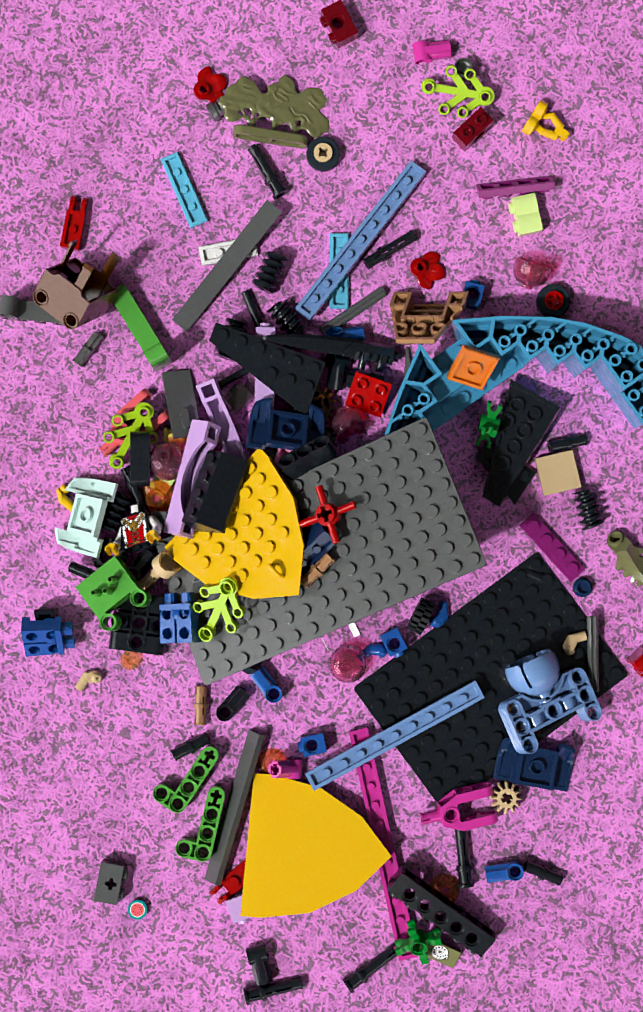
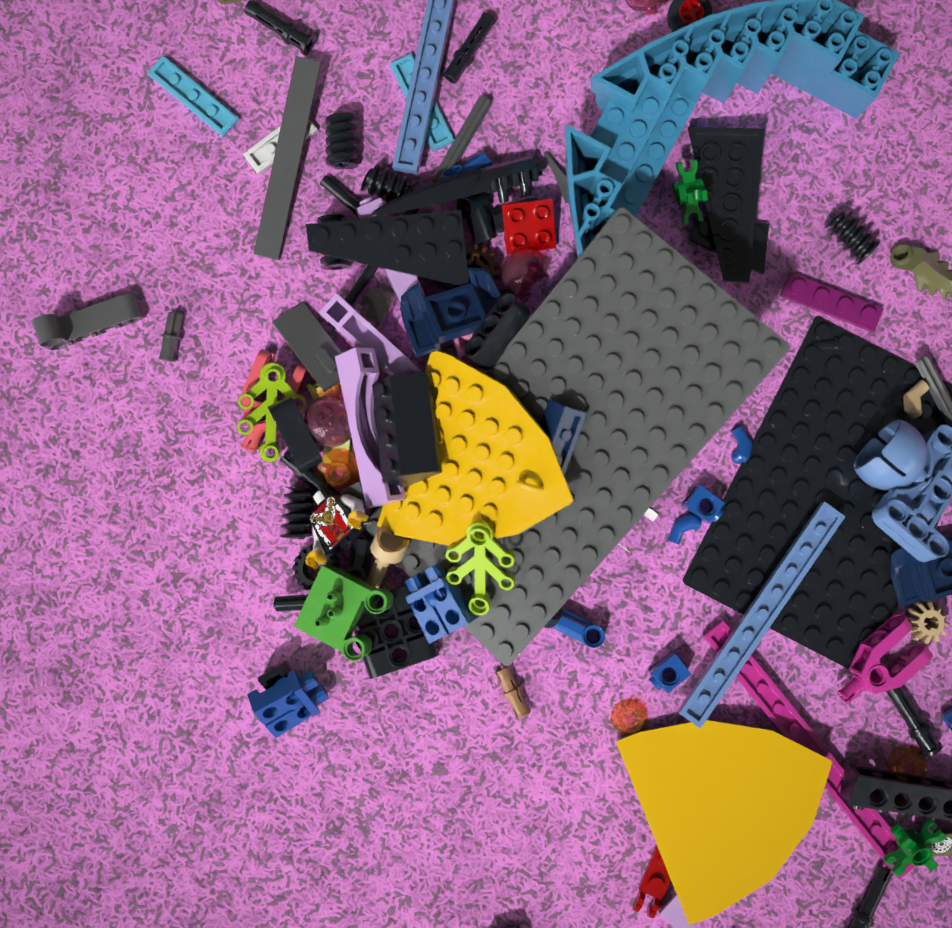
camera: 25 degrees left, 0 degrees up
piece [33,240,120,330] -> none
light aqua piece [55,477,118,559] -> none
yellow arm [56,484,74,512] -> none
red hinge [60,196,88,251] -> none
tan arm [75,670,102,692] -> none
bright green beam [113,283,172,372] -> none
tile [120,651,140,670] -> none
bright green beam [153,745,219,813] -> none
black pin [171,733,211,761] -> none
bright green beam [175,785,226,862] -> none
dark grey tile [204,730,265,886] -> none
black piece [216,685,250,721] -> none
dark pink piece [268,757,303,779] -> none
red bar [299,485,357,544] -> none
medium nougat pin [300,552,336,589] -> none
clear pink cylinder [329,644,368,683] -> none
medium nougat wedge [390,291,469,345] -> none
black tyre [407,597,435,635] -> none
red plate [410,252,446,290] -> none
orange tile [446,344,500,390] -> none
blue brick [463,280,485,311] -> none
tan tile [535,450,581,496] -> none
black pin [547,433,588,453] -> none
dark blue plate [573,578,592,597] -> none

